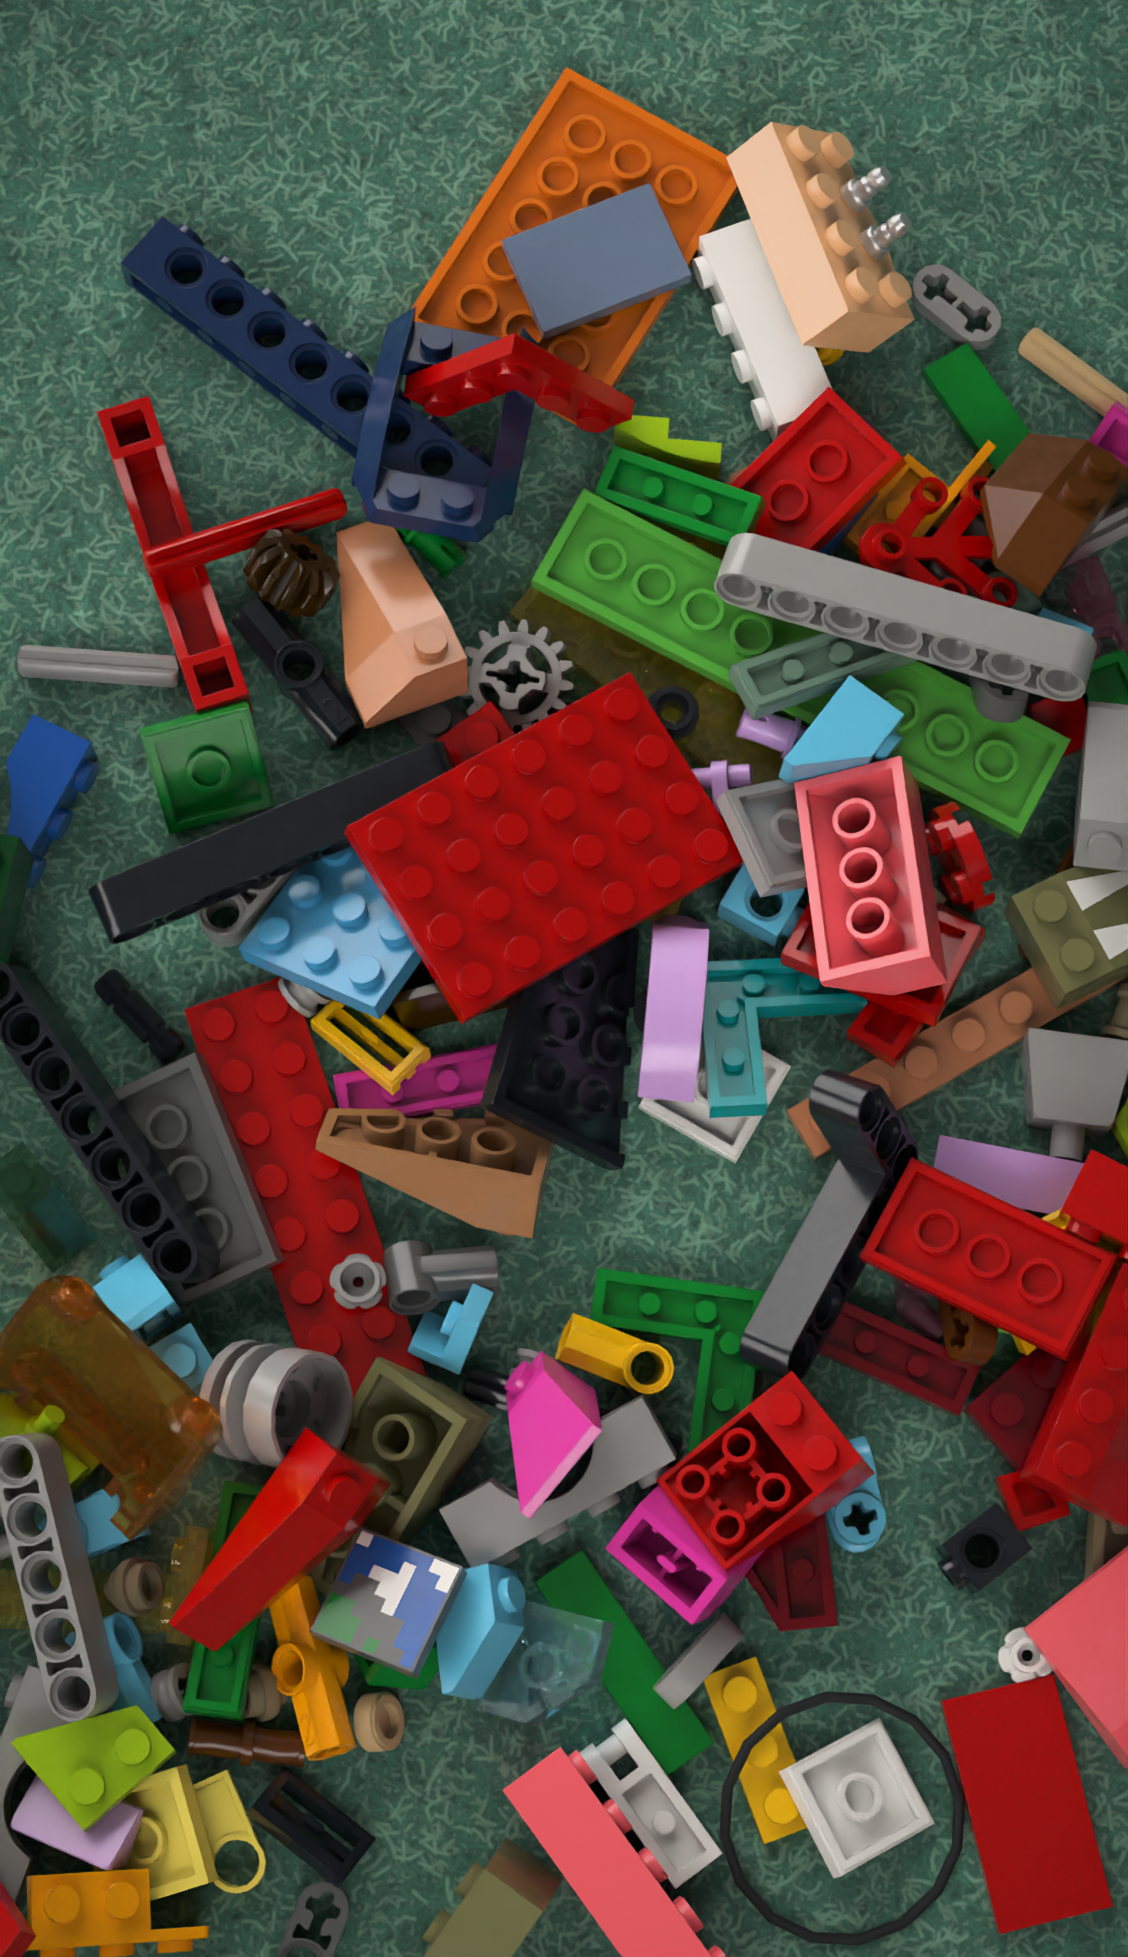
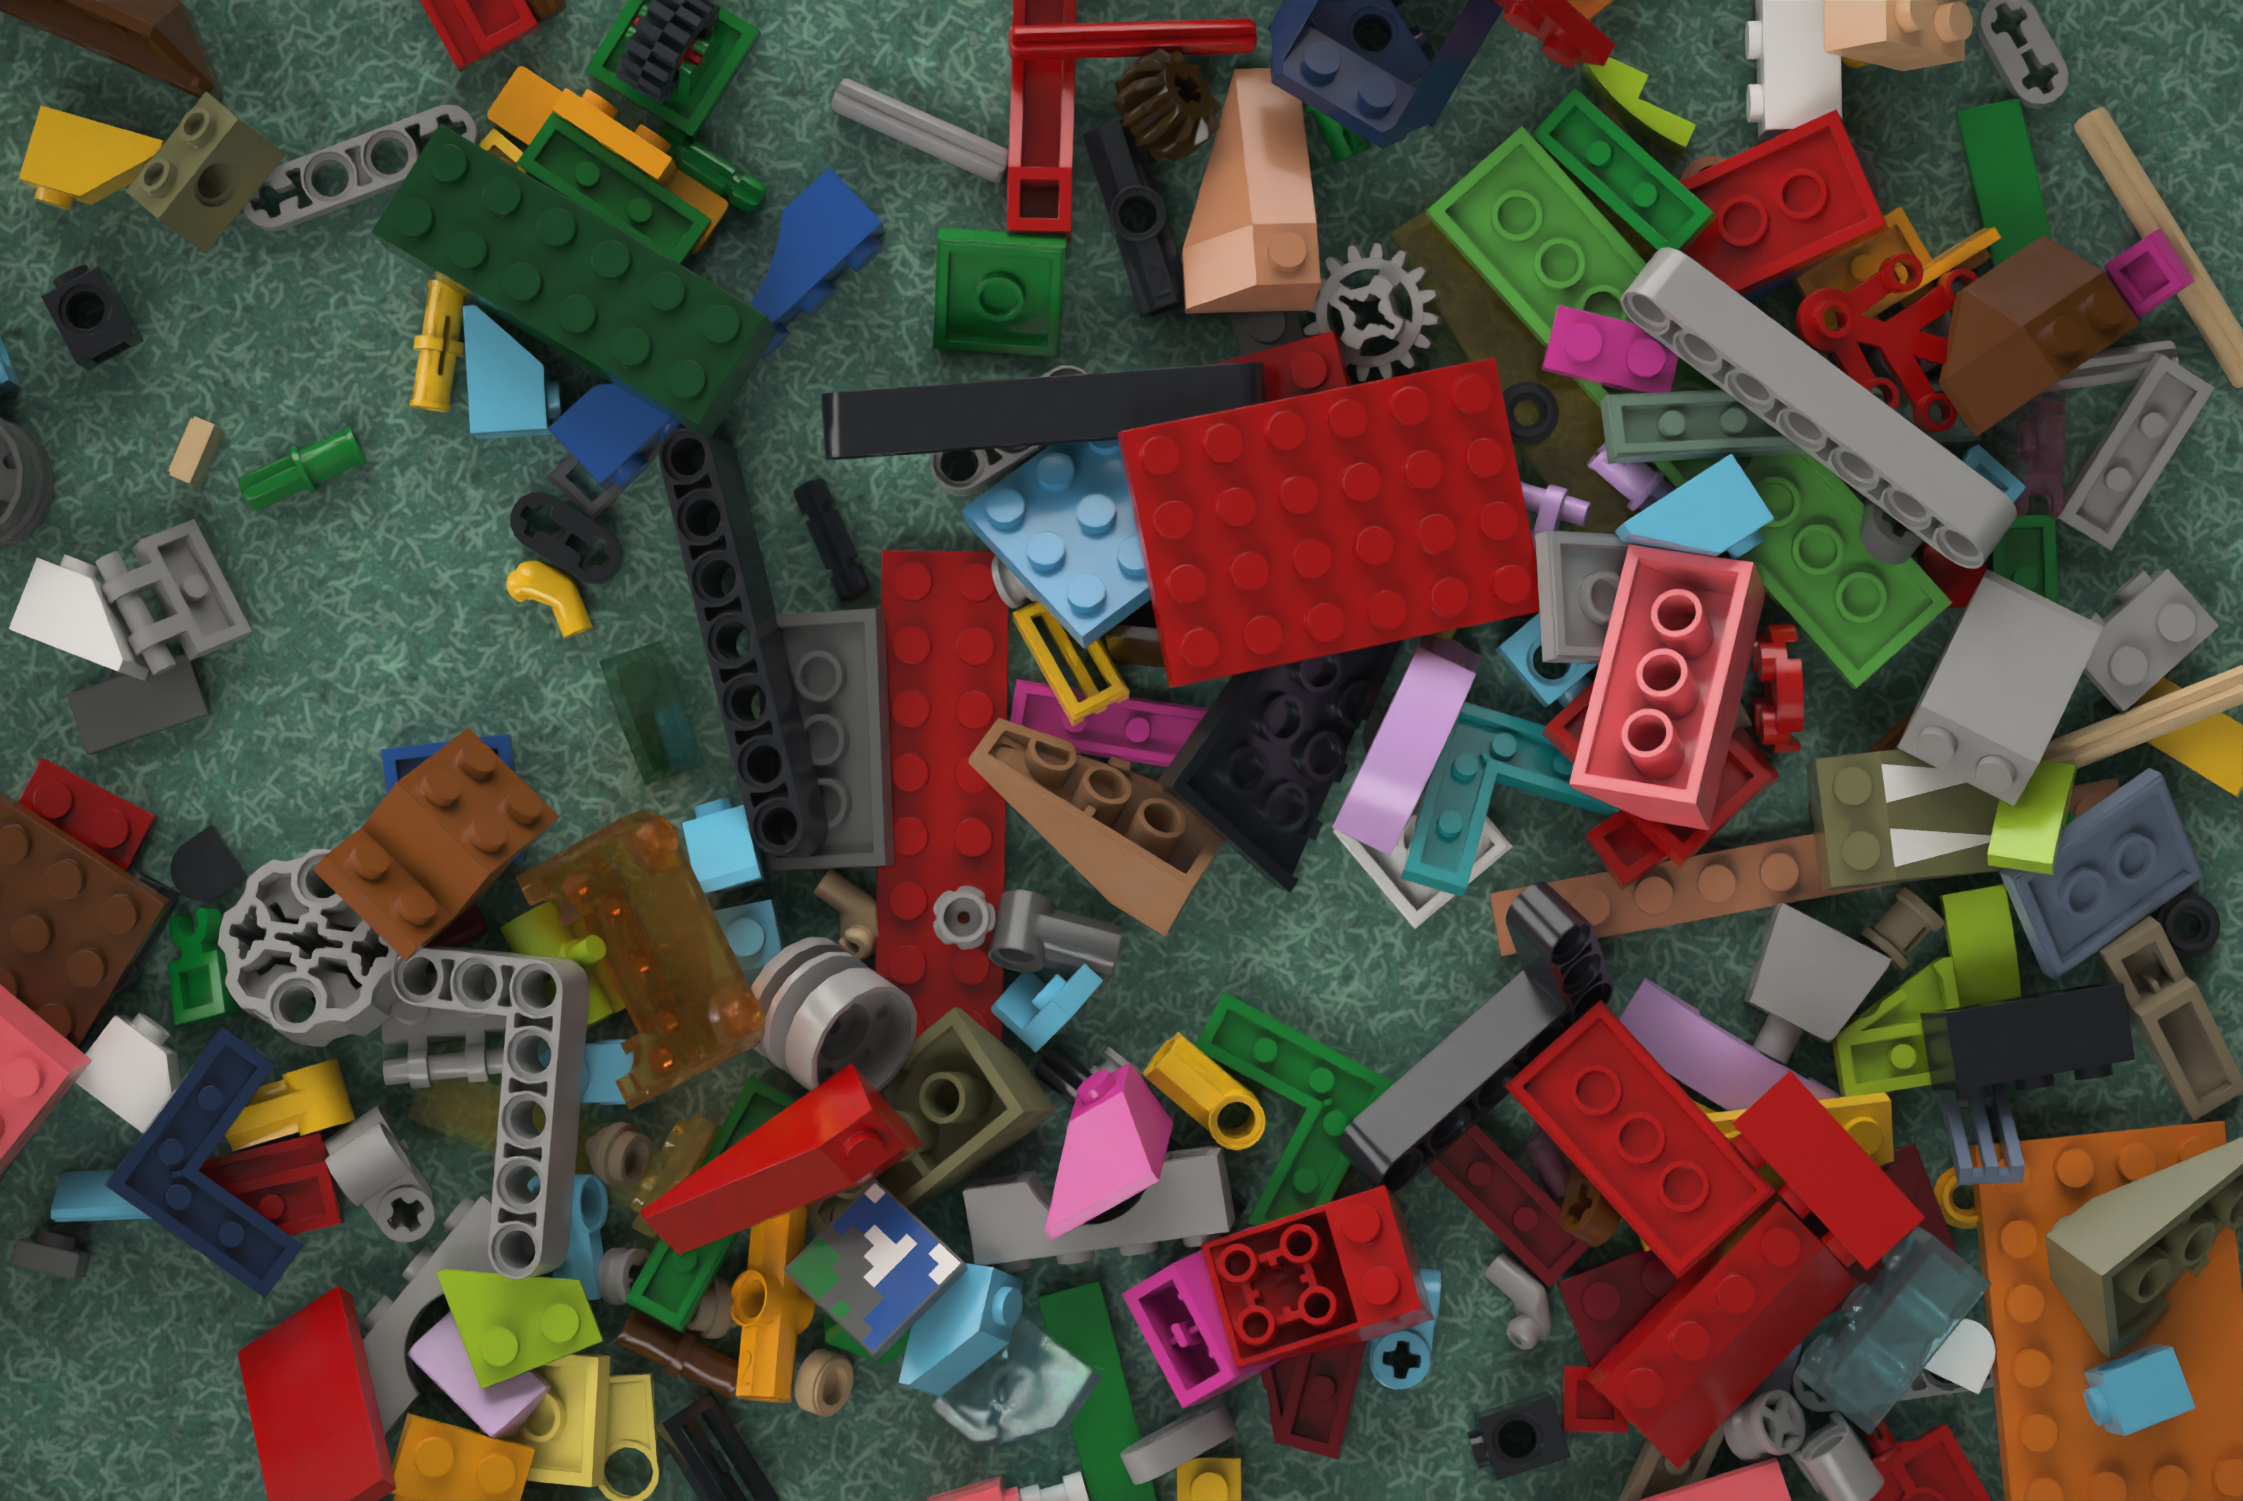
camera: 25 degrees right, 10 degrees up
none -> tan arm [813,869,879,961]
none -> light grey arm [1484,1252,1553,1350]
none -> dark pink plate [1541,305,1679,394]

